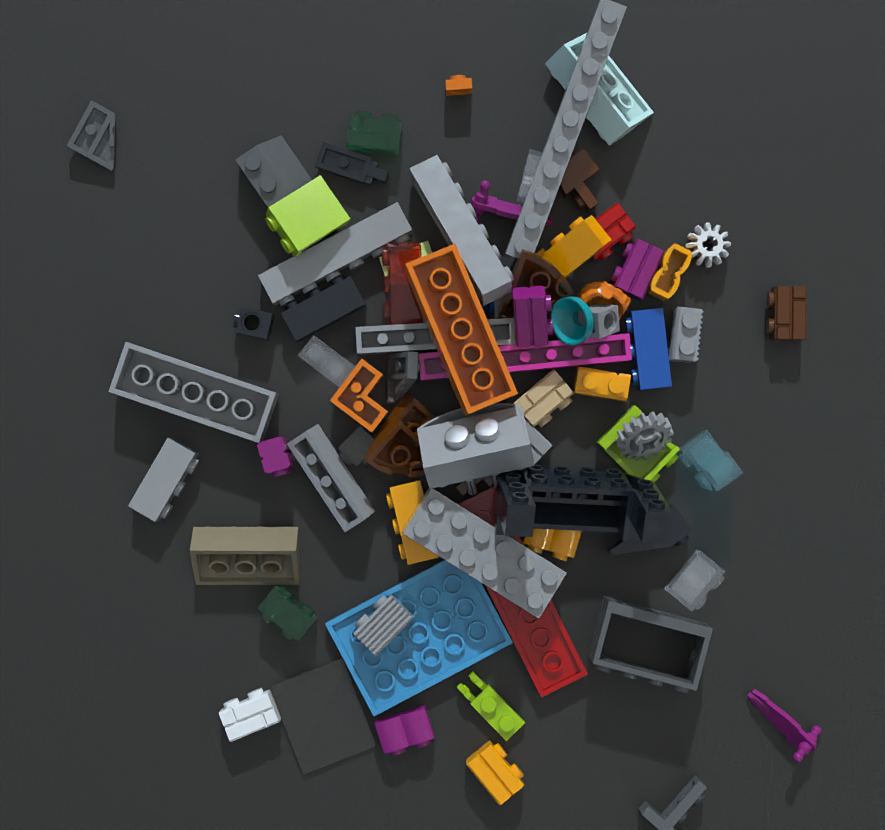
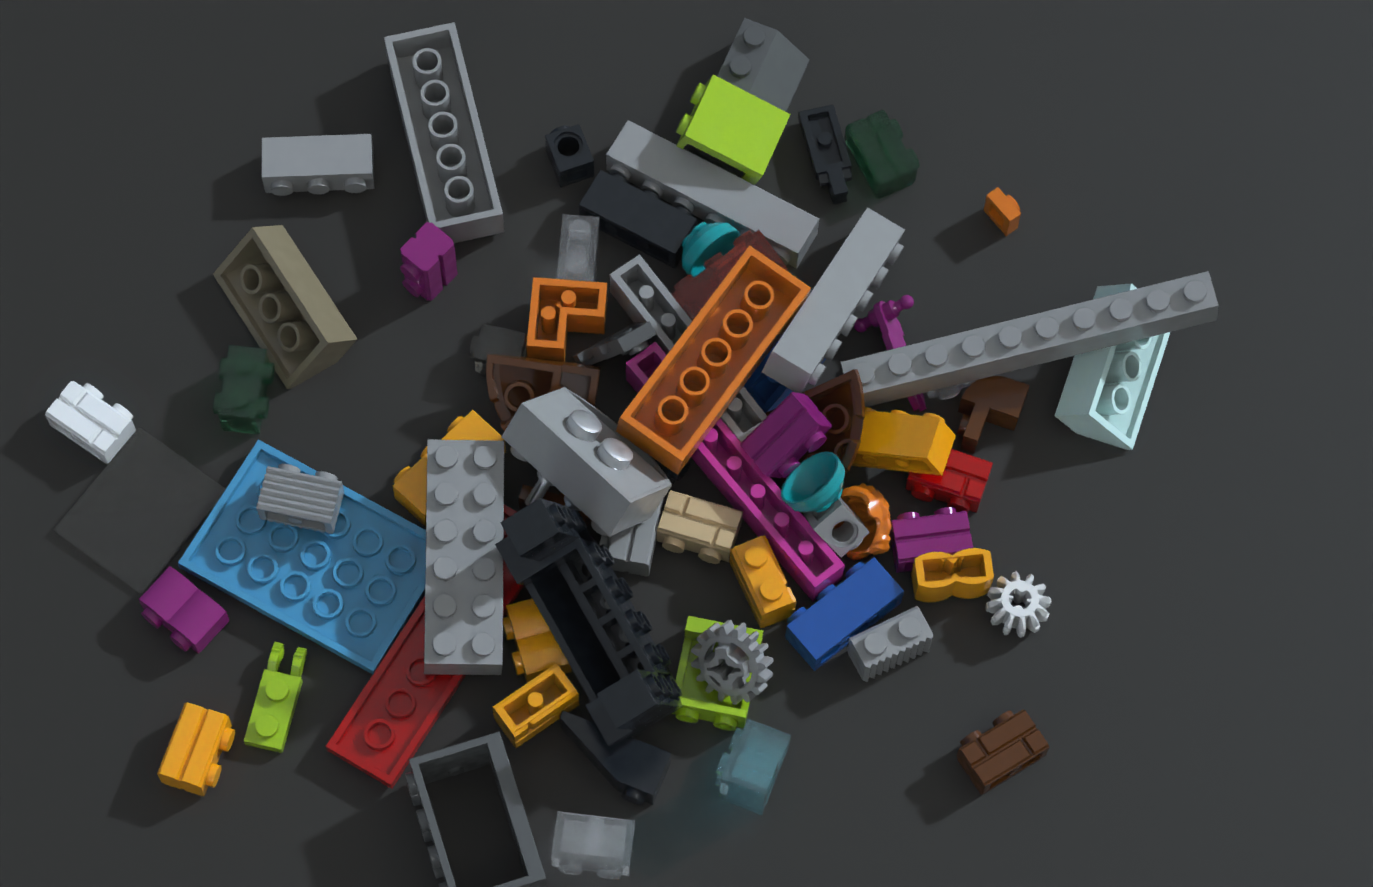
camera: 50 degrees right, 20 degrees down
light grey brick [287,424,375,532] -> none
none -> light orange brick [493,664,579,748]
none -> teal piece [682,222,741,280]

